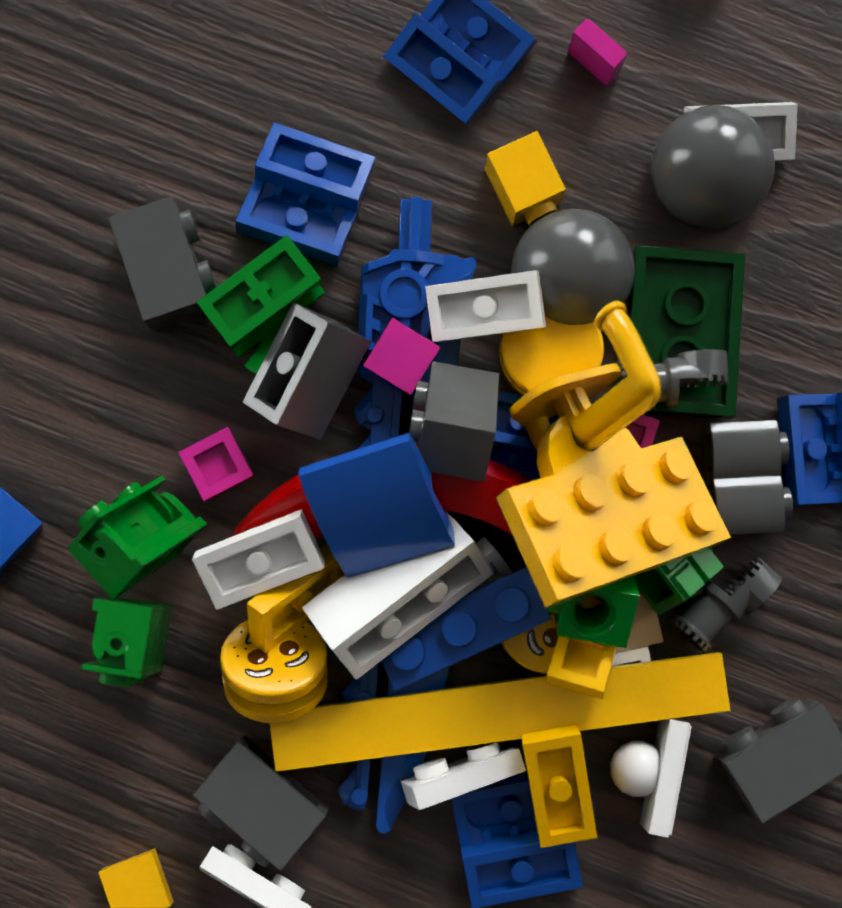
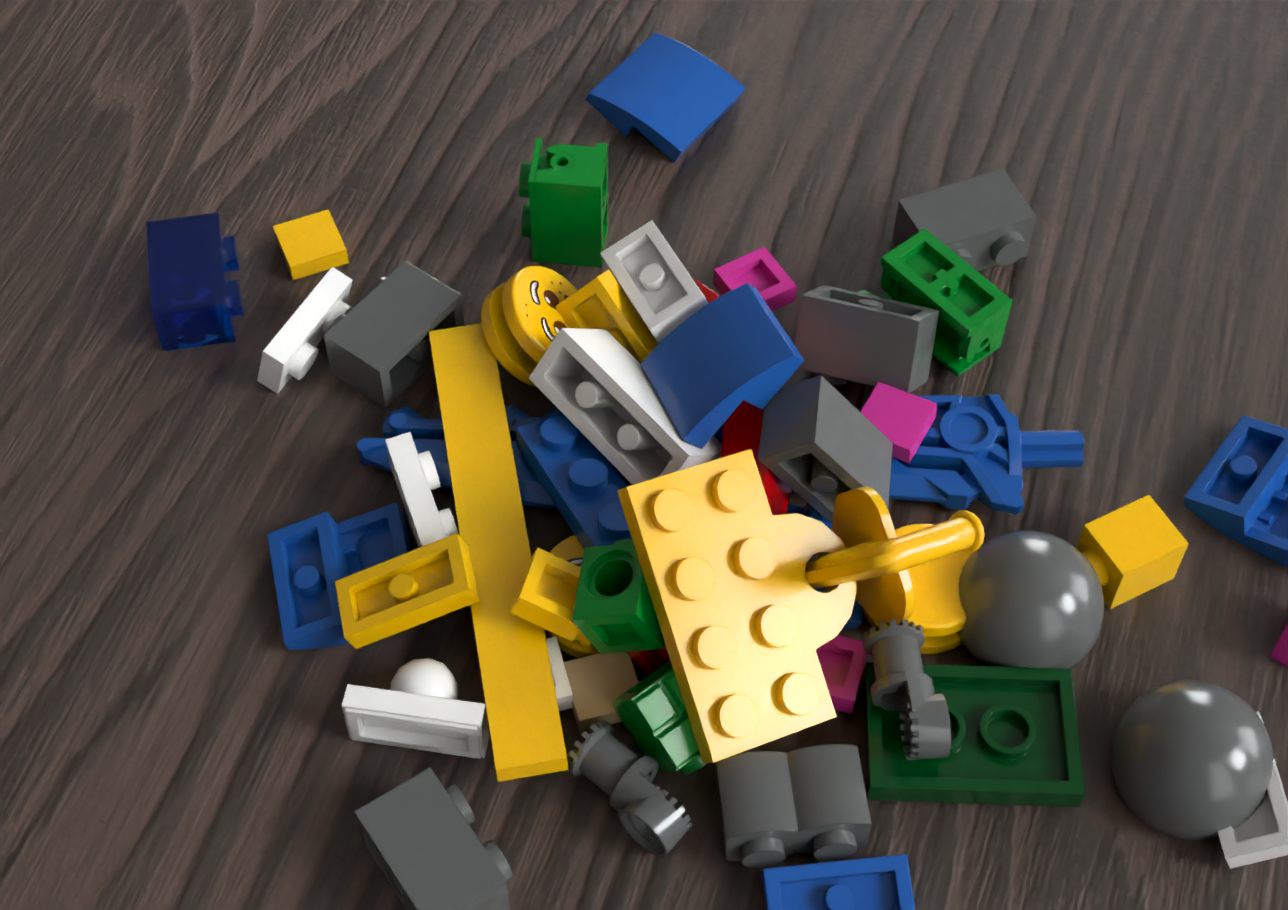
camera: 90 degrees right, 30 degrees down
green hinge [66,476,207,600] -> none
blue slope [236,122,376,267] -> none
white plate [425,270,546,342] -> none

